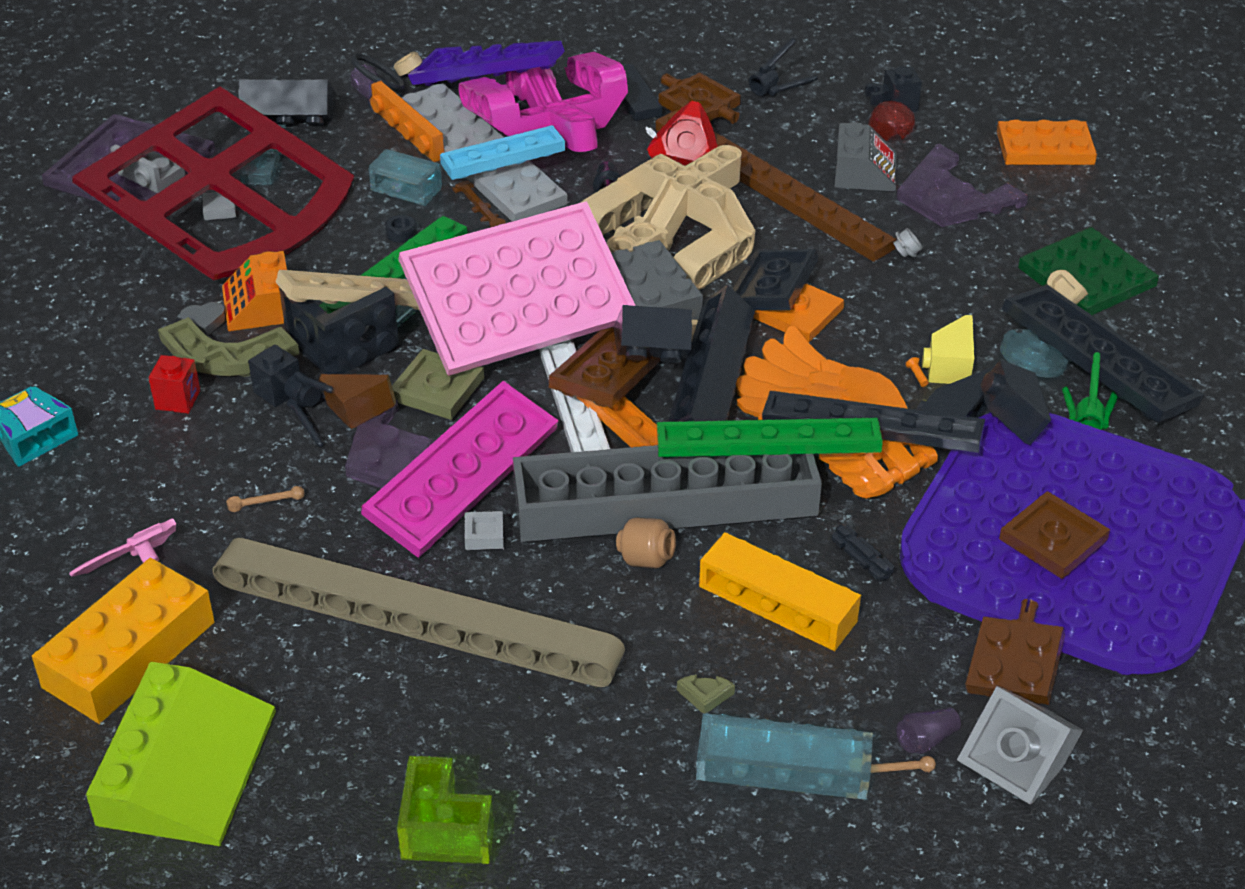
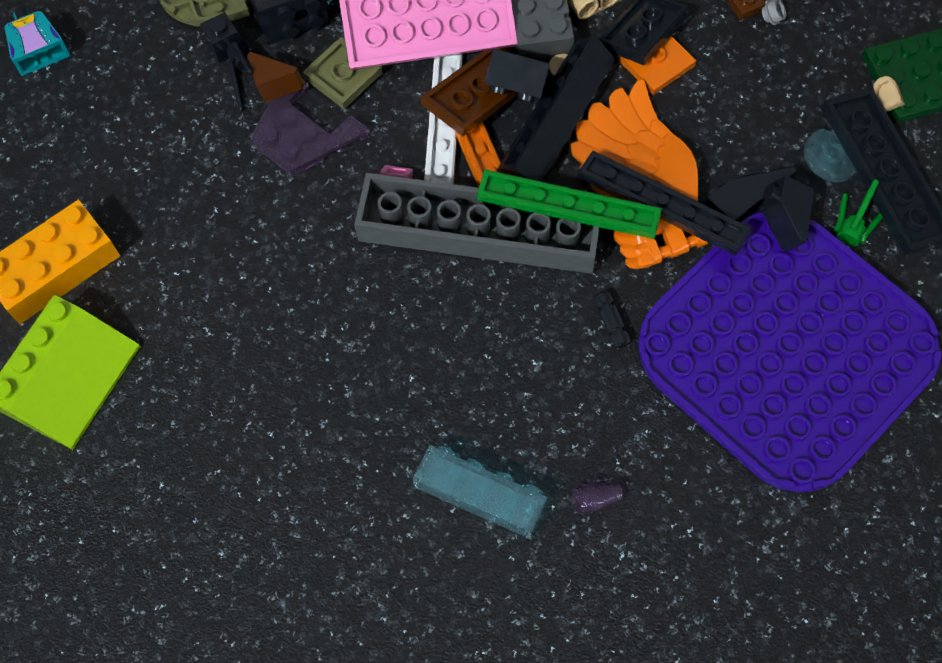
camera: 20 degrees right, 25 degrees up
bright pink piece [69,518,176,577] -> none
red brick [148,355,200,414] -> none
dark tan beam [212,538,625,687] -> none
medium nougat hinge [226,486,305,512] -> none
dark pink plate [361,381,559,558] -> none
clear neon green brick [397,756,494,864] -> none
light grey plate [465,511,504,550] -> none
medium nougat head [616,517,676,568] -> none
olive tile [677,675,735,715] -> none
light orange brick [699,532,861,651] -> none
medium nougat hinge [848,756,936,778] -> none
orange piece [905,357,929,387] -> none
light yellow slope [922,315,974,384] -> none
light grey slope [957,686,1083,804] -> none
reddish brown plate [965,599,1065,705] -> none
reddish brown plate [999,491,1110,579] -> none

